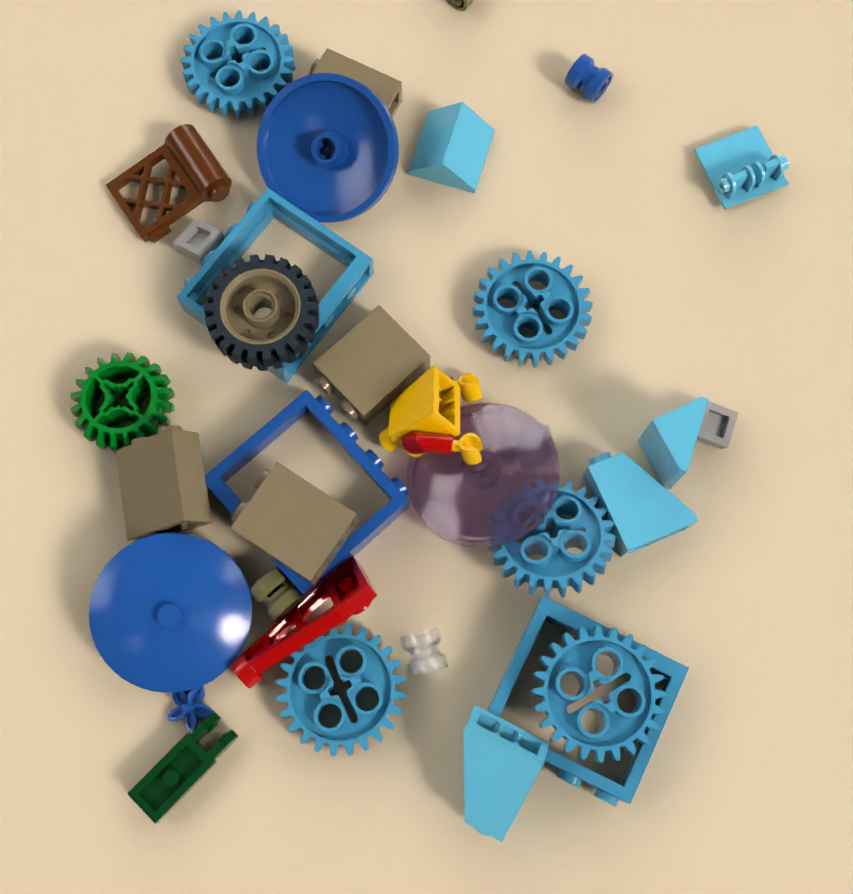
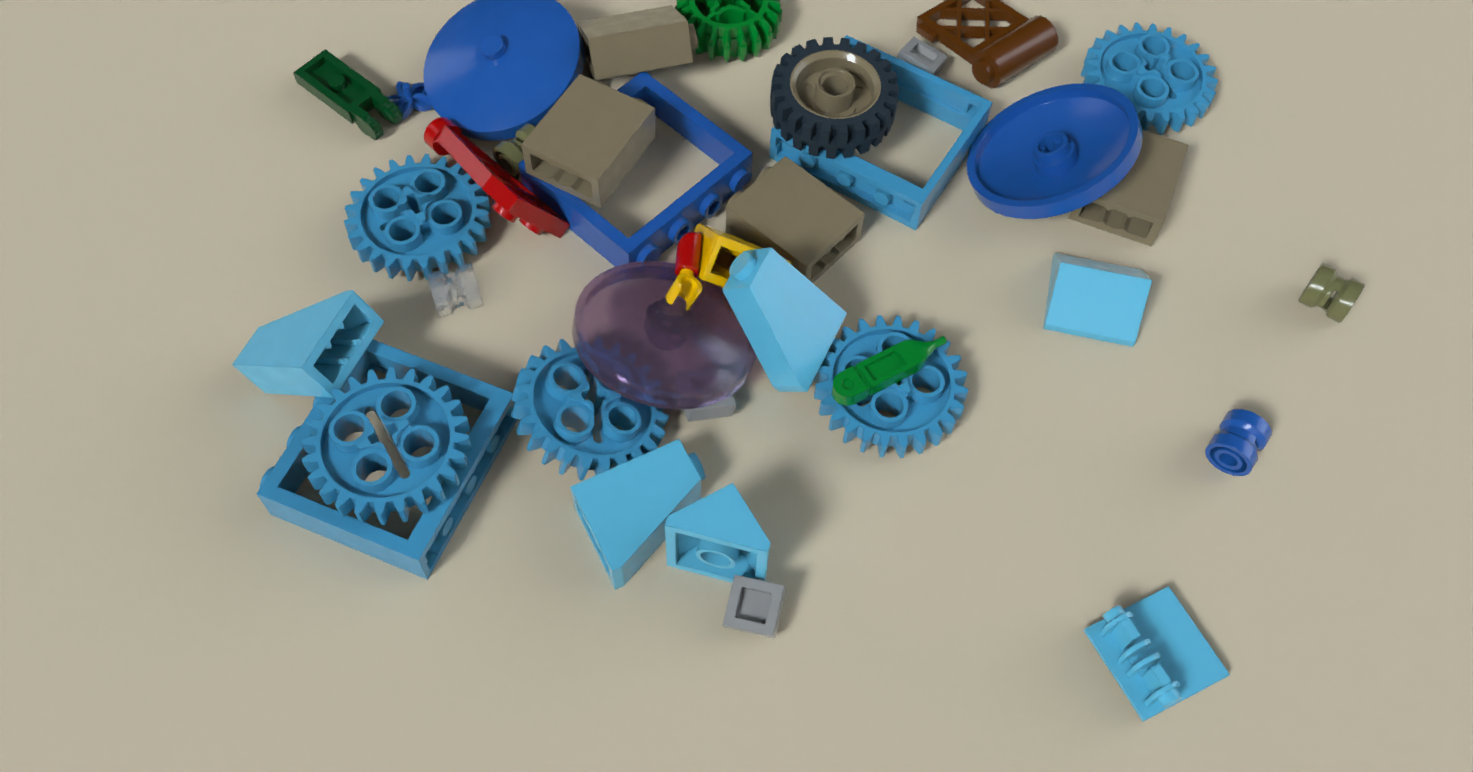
camera: 85 degrees right, 15 degrees down
none -> medium azure slope [722,247,847,392]
none -> green piece [831,336,947,406]

